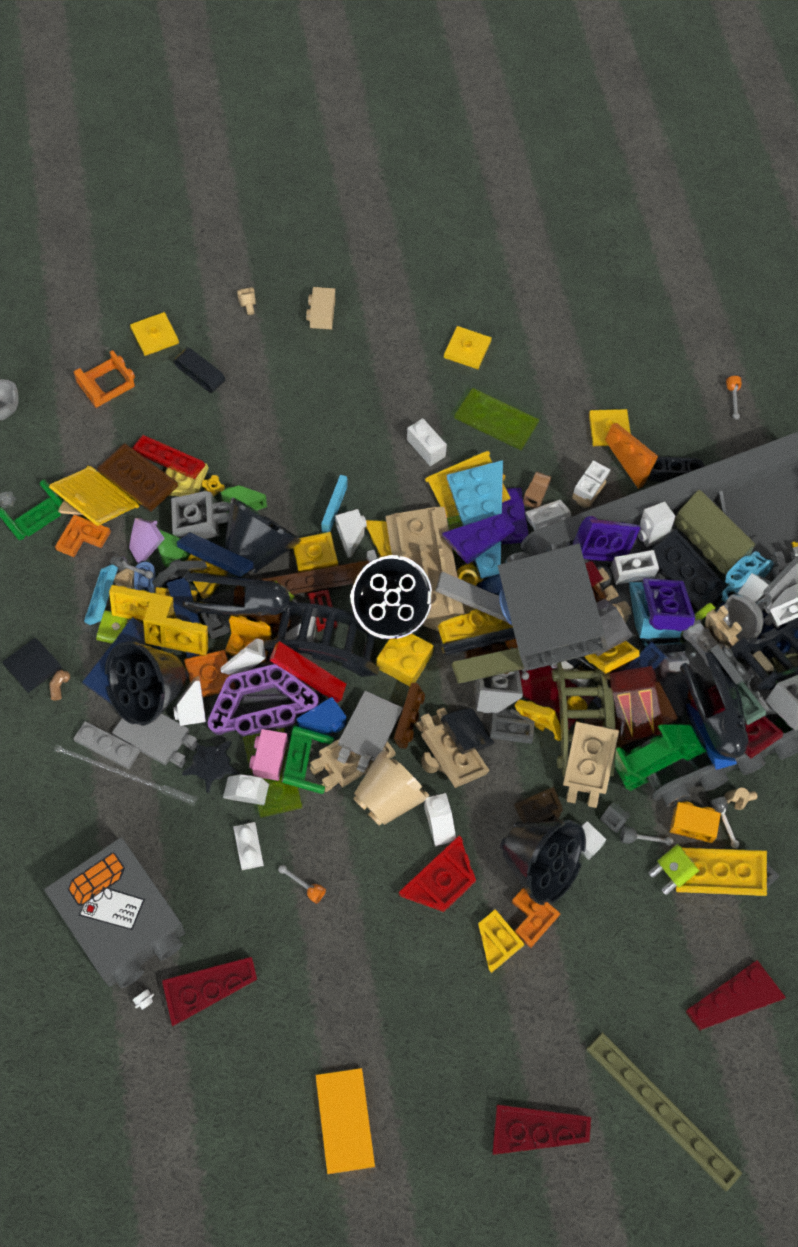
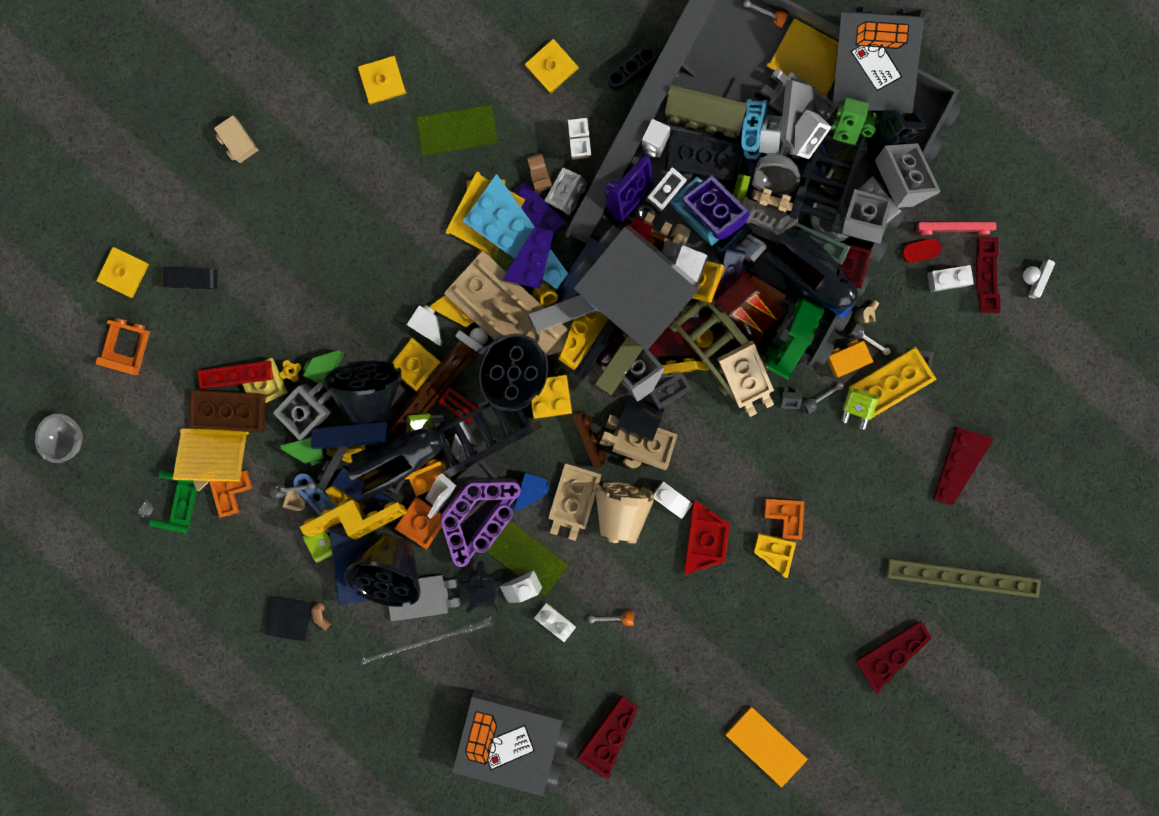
camera: 35 degrees left, 25 degrees up
light grey plate [73,721,140,769] -> none
medium azure tile [84,565,118,625] -> none
lavender slope [129,518,165,564] -> none
white plate [133,989,154,1010] -> none
white slope [174,676,206,726] -> none
tan piece [237,287,256,315] -> none
bright pink brick [250,729,288,781] -> none
red tile [270,641,346,703] -> none
green plate [281,725,334,794] -> none
medium azure tile [321,475,347,533] -> none
light grey tile [337,691,403,773] -> none
white brick [407,418,447,466] -> none
black cone [500,820,586,905] -> none
dark brown slope [513,787,563,822] -> none
white brick [581,822,606,860] -> none
orange wing [605,423,658,489] -> none
dark grey wing [710,644,751,684] -> none
dark tan tile [753,651,774,675] -> none

